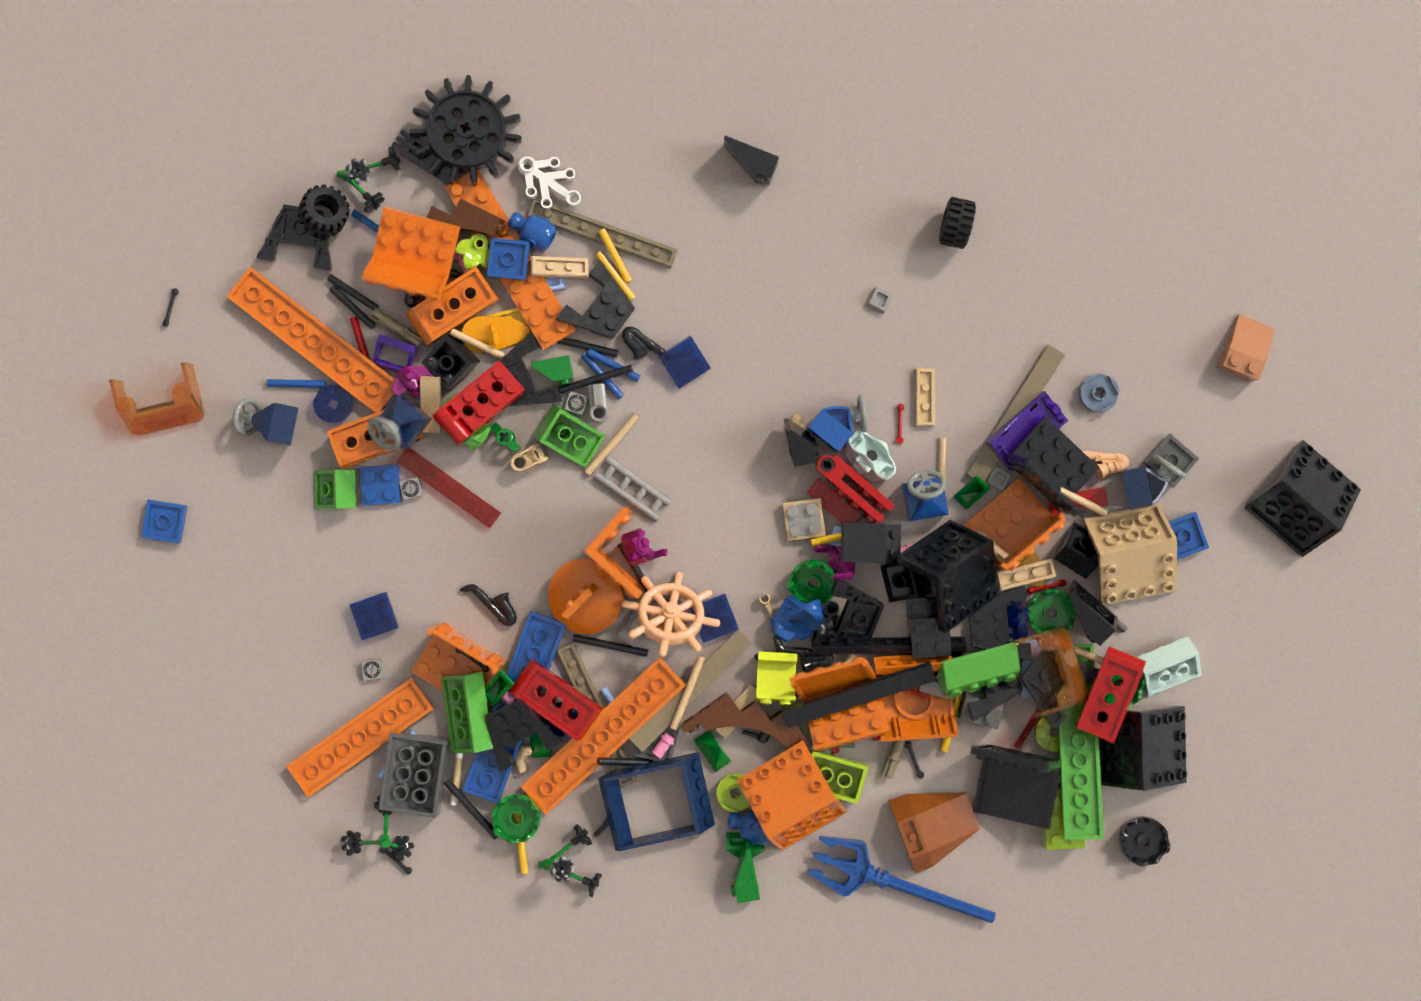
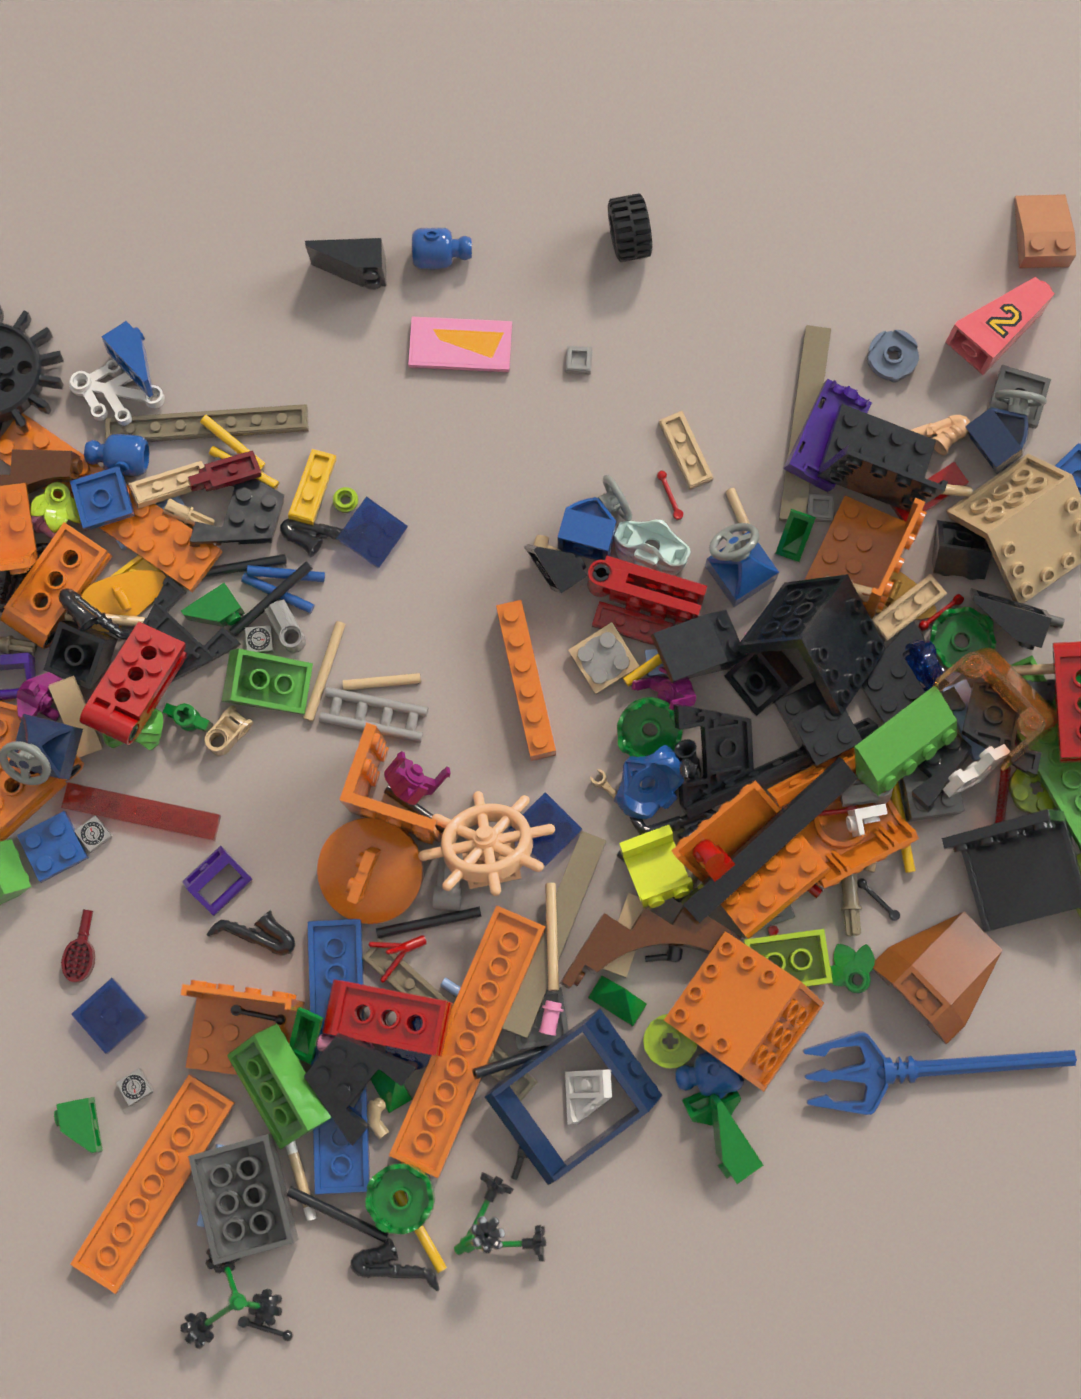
camera: 20 degrees left, 10 degrees down
none -> green slope [54,1097,103,1153]
none -> black piece [58,588,132,640]
none -> dark red piece [61,909,96,982]
none -> blue slope [101,321,153,397]
none -> tan axle [162,498,215,526]
none -> dark purple tile [182,845,253,916]
none -> dark red hinge [188,451,262,492]
none -> yellow tile [288,449,337,525]
none -> lime plate [333,487,359,513]
none -> tan piece [343,673,421,690]
none -> black piece [350,1238,440,1292]
none -> red plant [368,935,427,983]
none -> bright pink tile [408,317,512,372]
none -> blue piece [412,228,472,270]
none -> orange brick [496,600,556,761]
none -> white wing [565,1070,612,1124]
none -> red leg [692,839,735,882]
none -> green plate [830,944,875,993]
none -> white bracket [846,804,887,837]
none -> white plate [943,744,1011,797]
none -> coral slope [945,277,1055,375]

